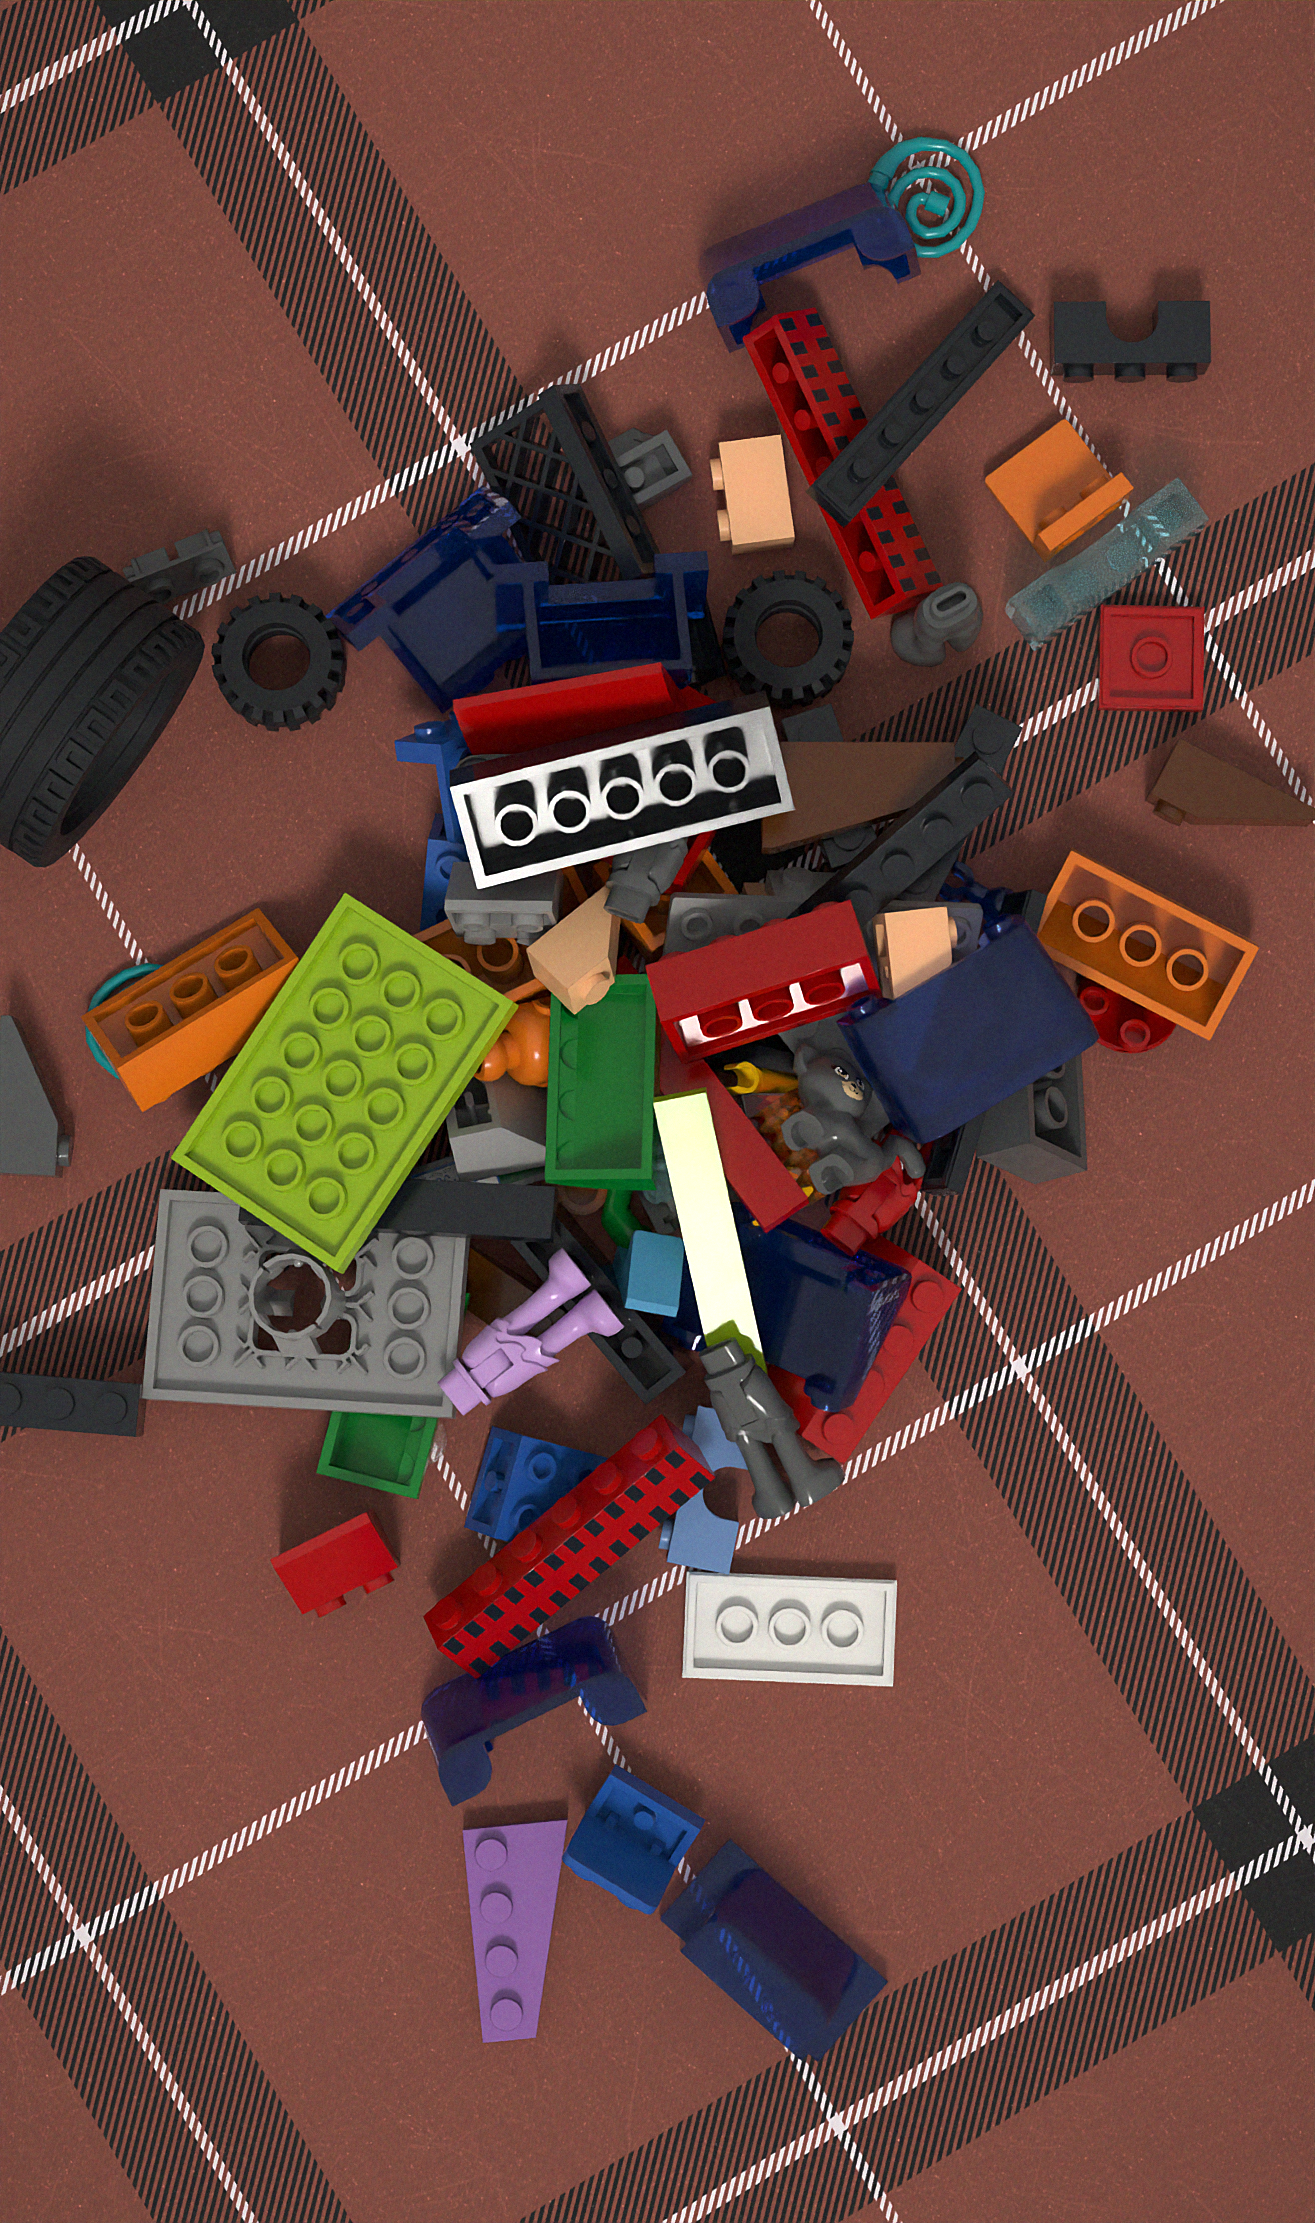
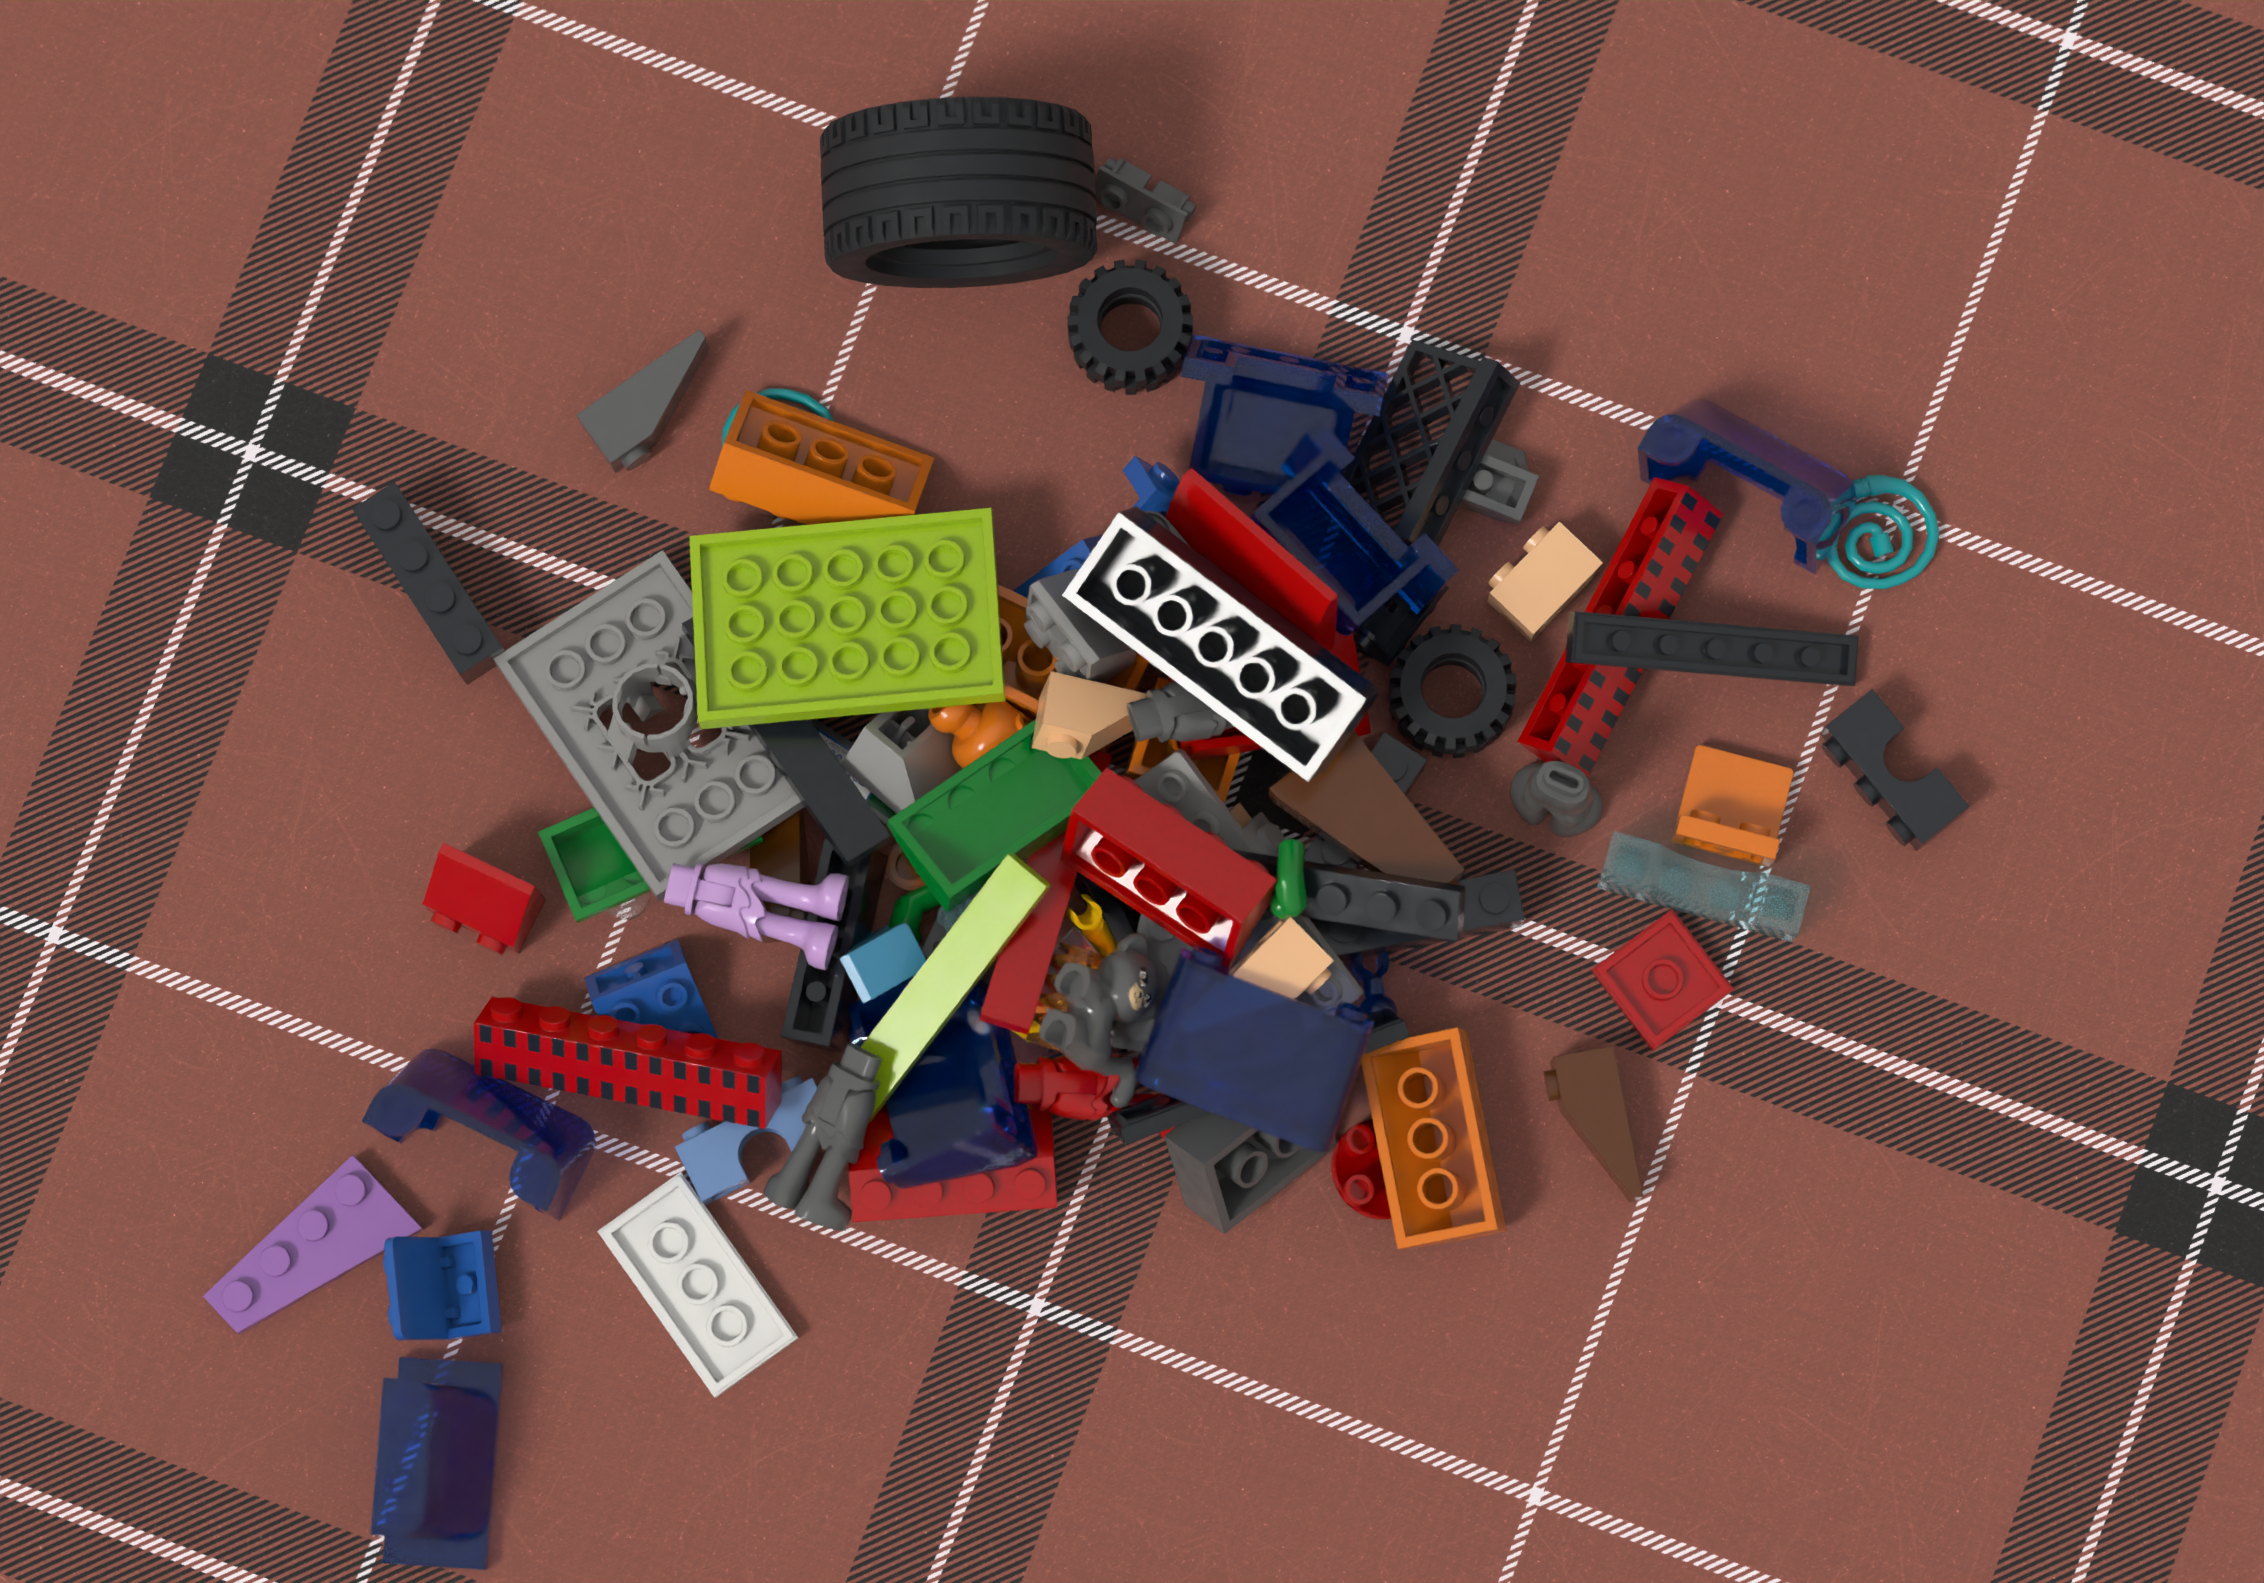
camera: 55 degrees right, 5 degrees down
none -> green arm [1270,839,1307,920]

